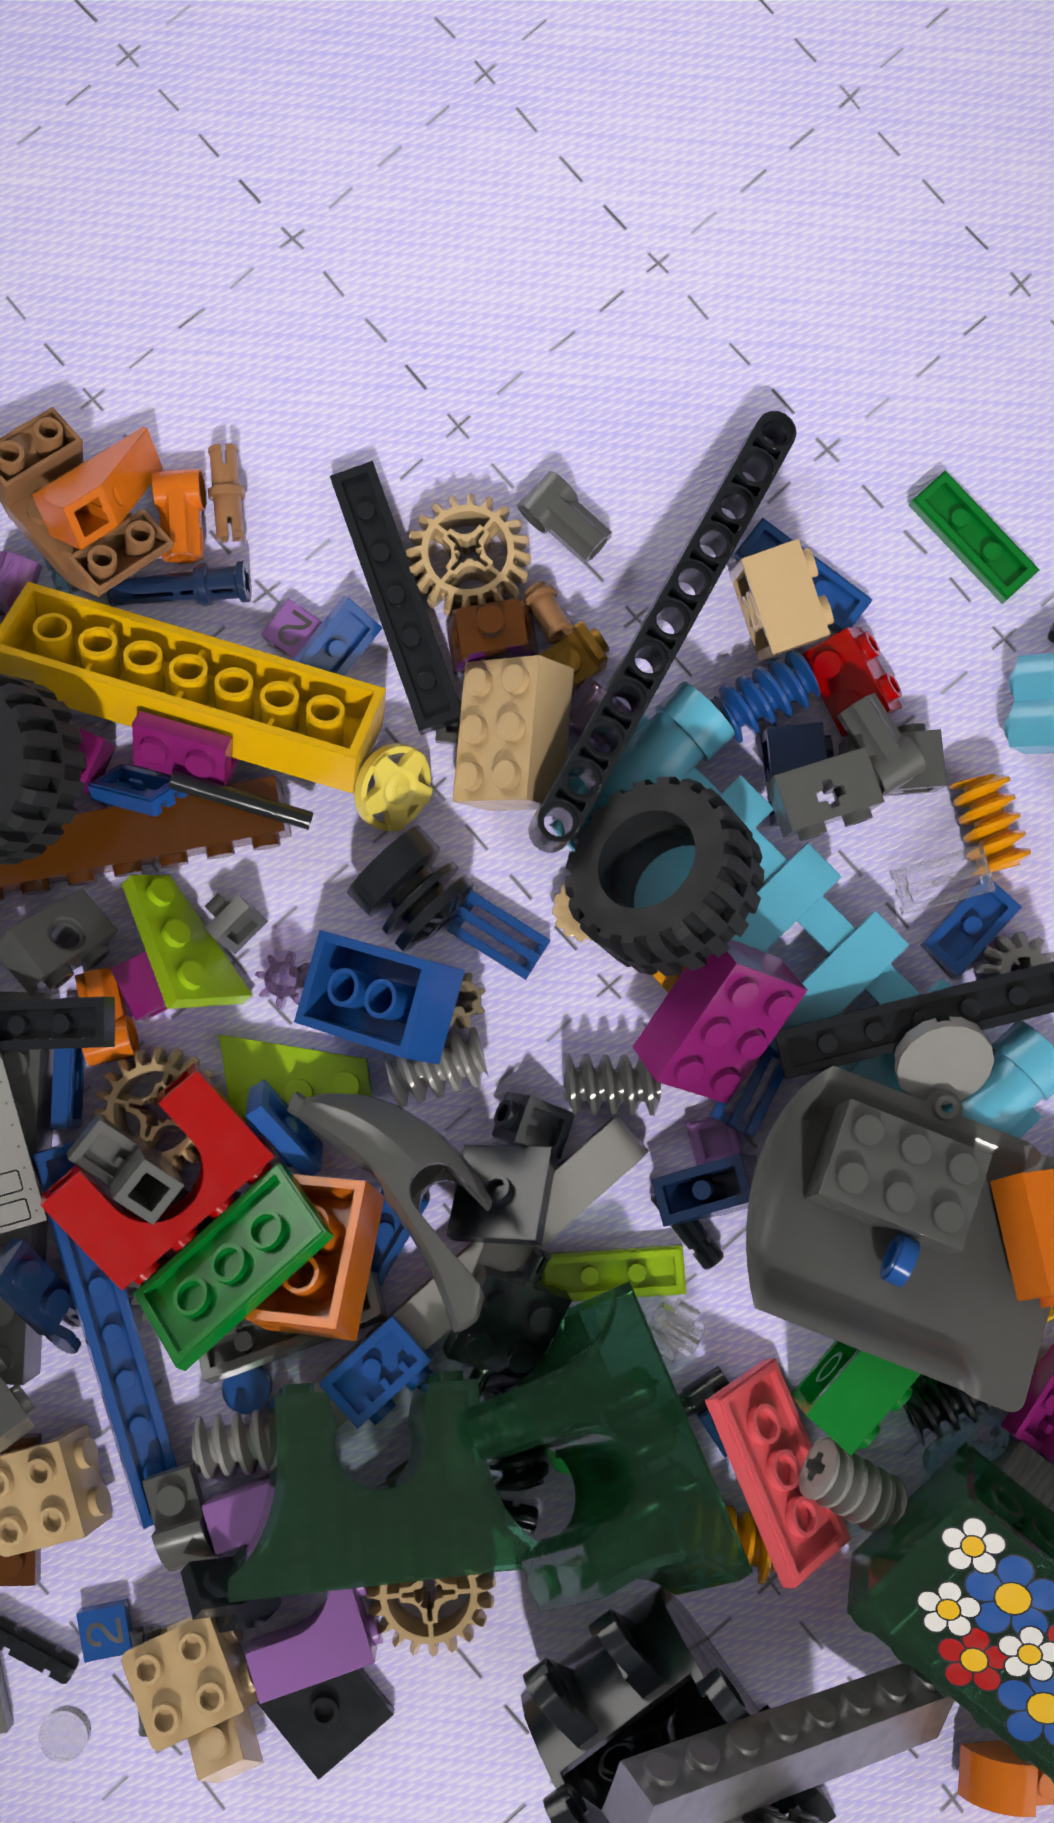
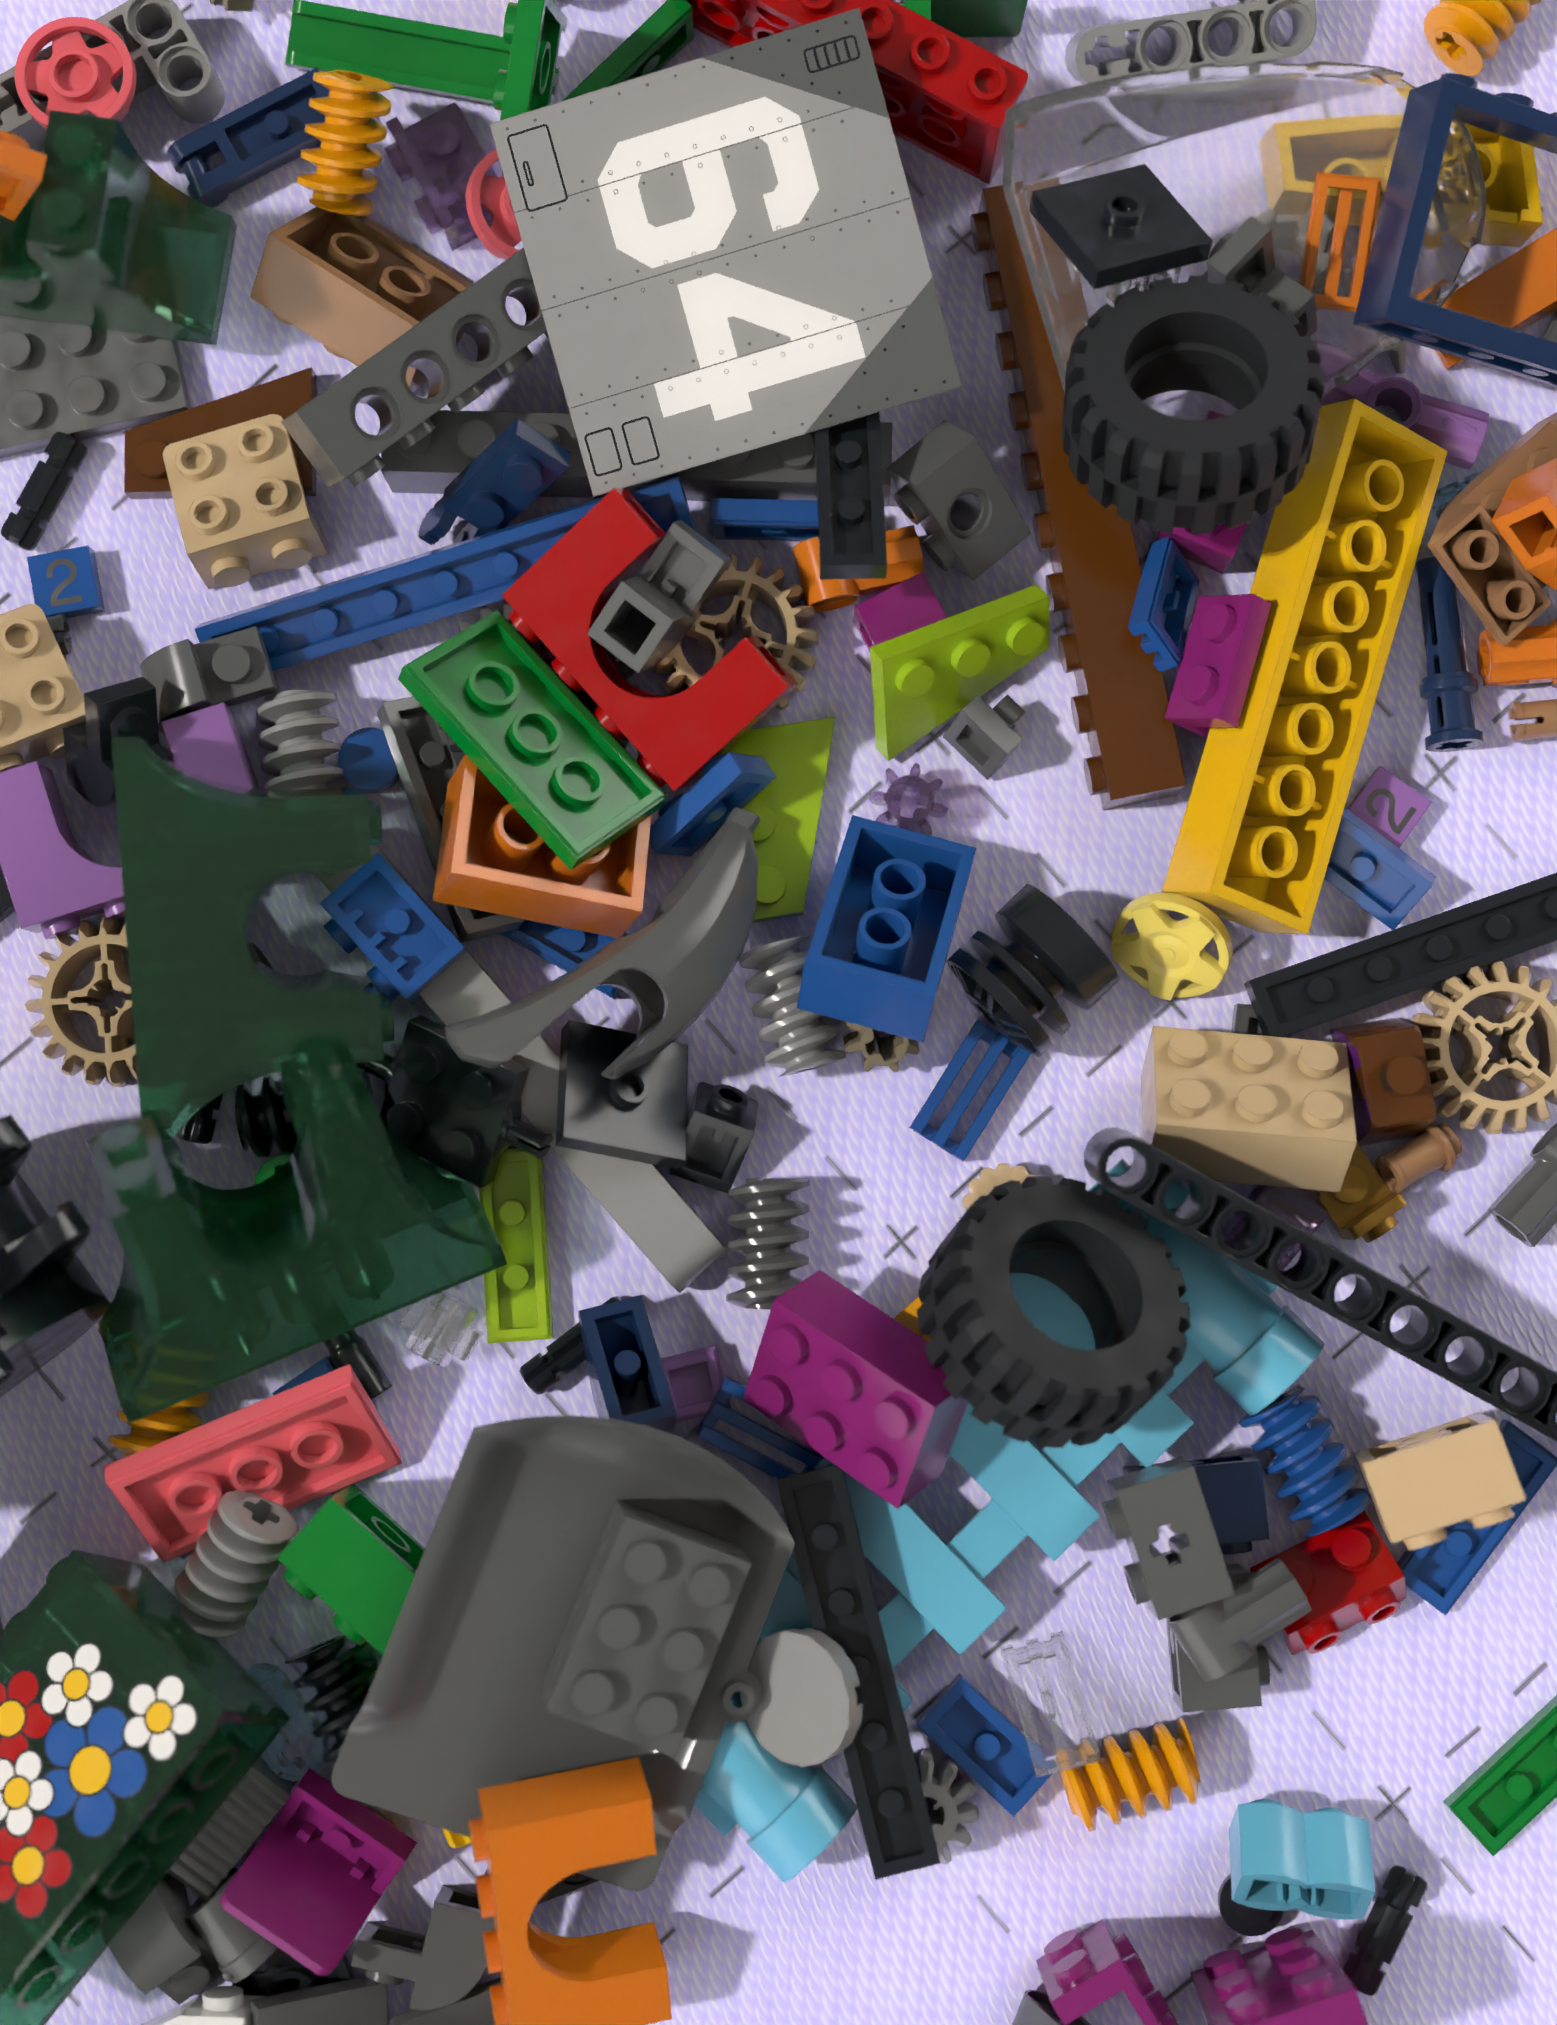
camera: 90 degrees right, 0 degrees up
black bar [168,770,314,830] -> none
blue tile [880,1233,920,1288] -> none

